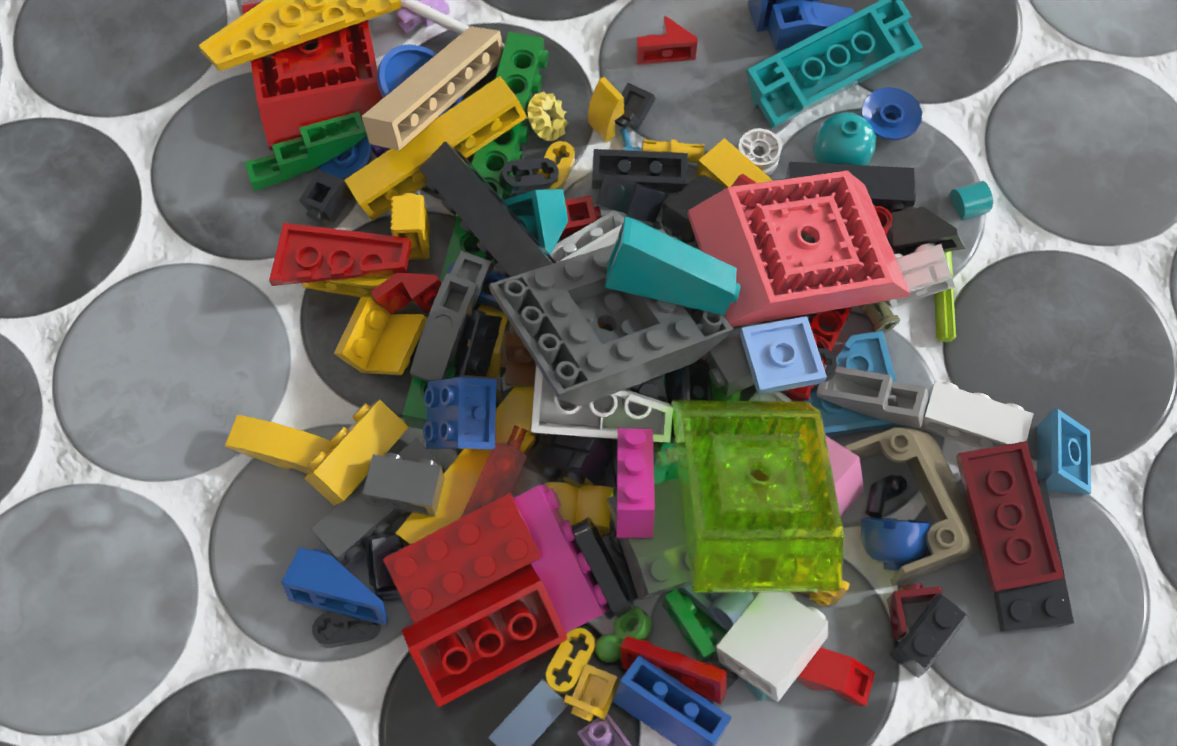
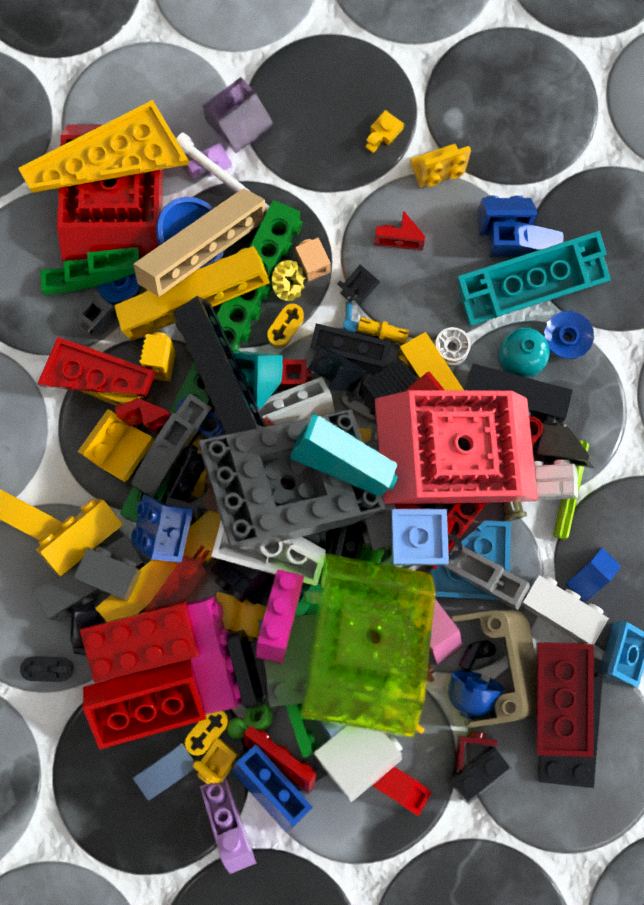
camera: 10 degrees right, 10 degrees up
blue slope [281,547,388,625] -> none
black beam [499,158,559,193] -> none
yellow slope [588,77,624,143] -> none
teal brick [949,181,993,221] -> none
none -> light nougat brick [295,238,331,282]
none -> blue slope [565,548,621,603]

